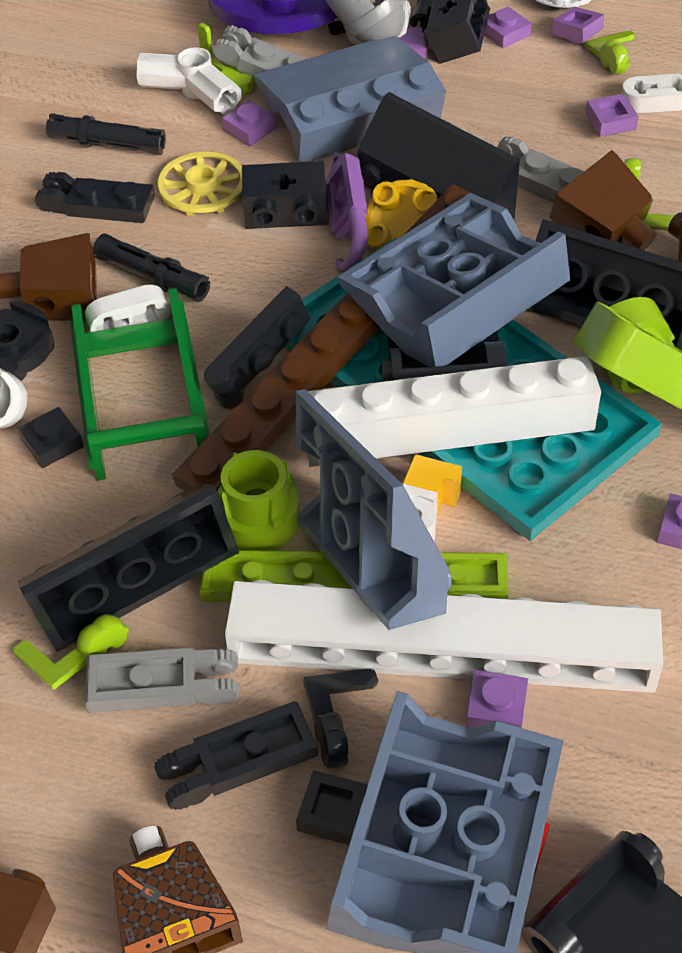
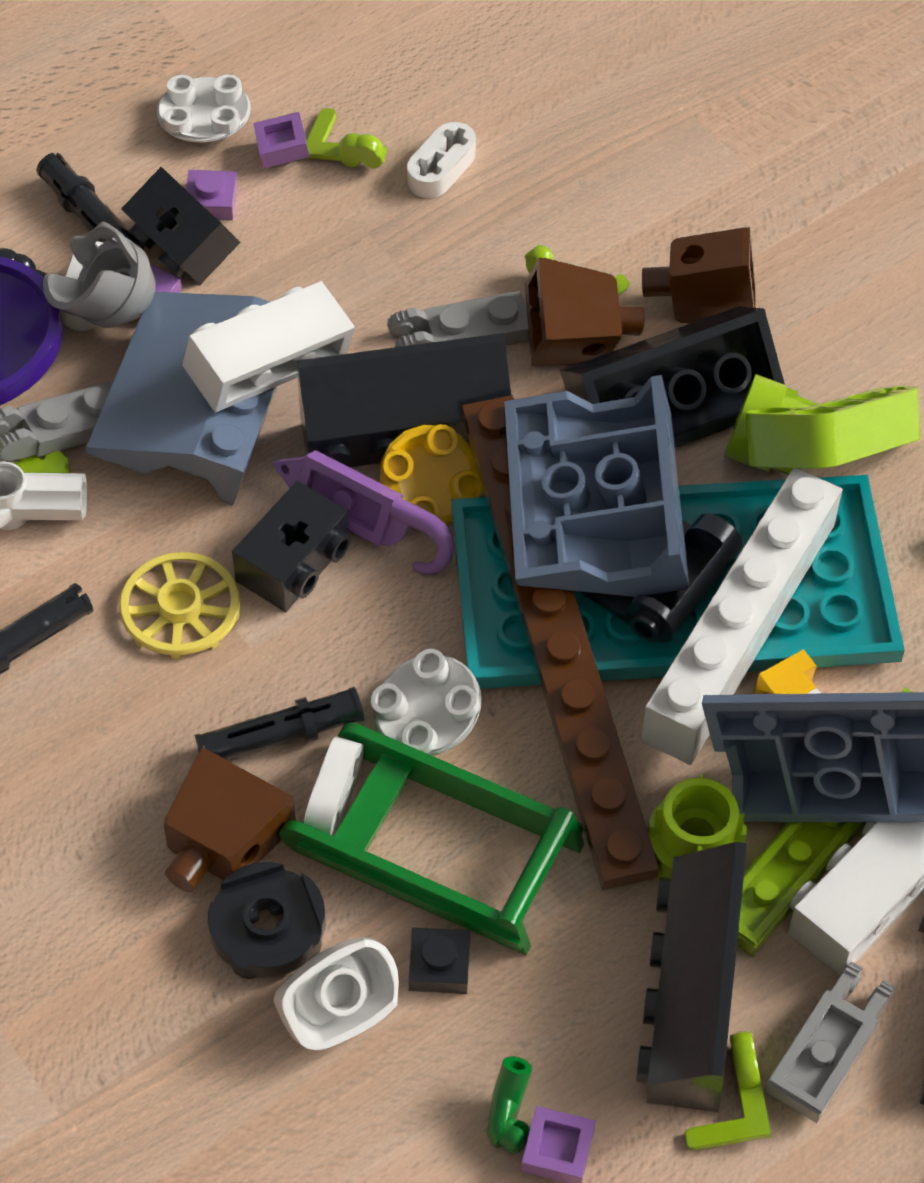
camera: 55 degrees left, 5 degrees up
black hinge [34,172,155,223] -> none
black plate [204,286,311,408] -> none
medium lavender plate [222,100,277,147] -> none
medium lavender plate [586,94,639,137] -> none
none -> white brick [182,281,355,413]
none -> white dish [371,649,481,756]

